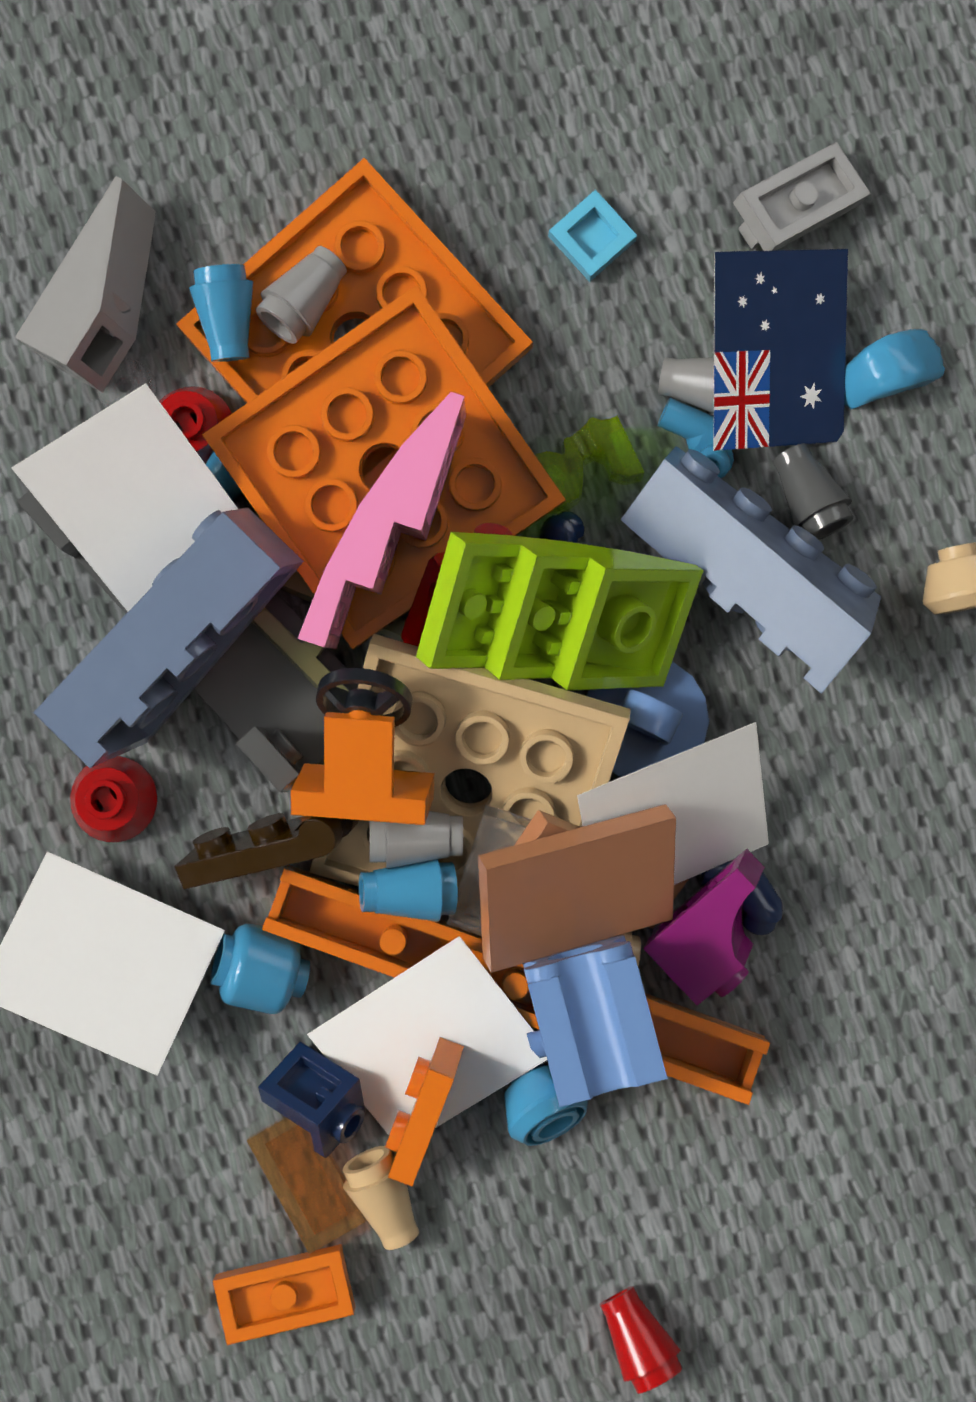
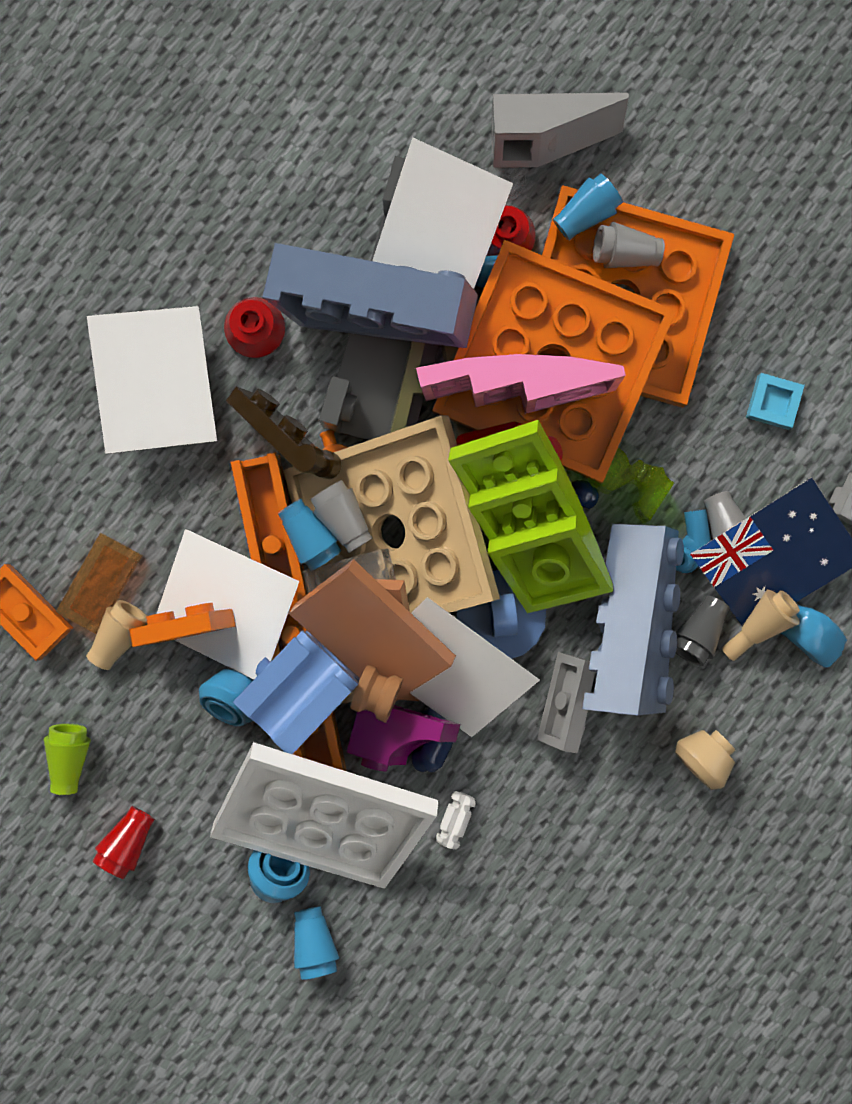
camera: 55 degrees right, 0 degrees up
dark azure head [210,924,310,1014] -> none
dark blue bracket [258,1042,365,1158] -> none
orange piece [291,668,435,825] -> none
none -> lime cone [43,724,91,795]
none -> white plate [210,742,438,889]
none -> dark azure cone [248,850,310,903]
none -> dark azure cone [294,906,340,980]
none -> medium nougat wheel [350,665,403,723]
none -> white piece [436,791,476,850]
none -> light grey plate [537,652,597,753]
none -> tan cone [722,589,800,661]

